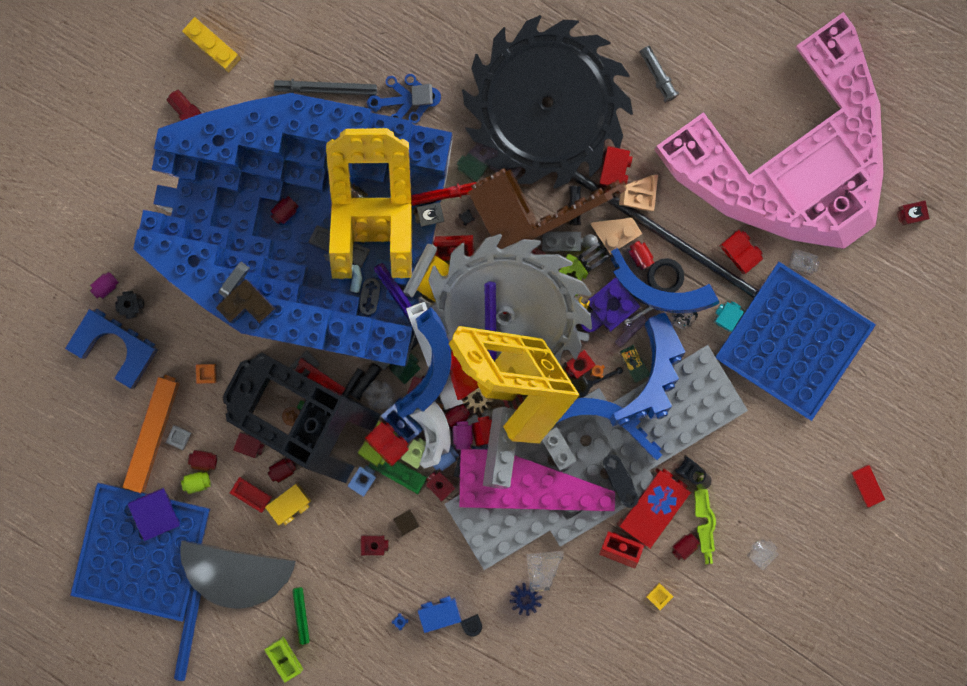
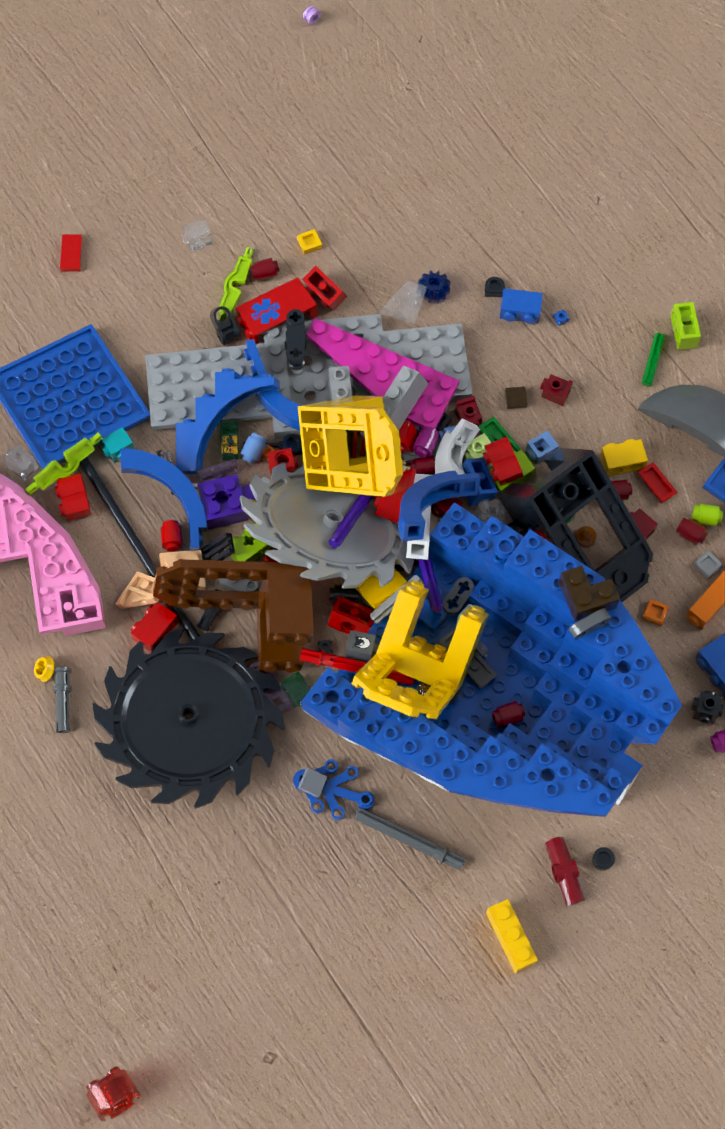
camera: 160 degrees left, 20 degrees down
black tyre [647,258,684,293] -> none
none -> lime piece [25,432,103,496]
none -> yellow hat [34,656,55,682]
none -> medium blue brick [240,433,267,464]

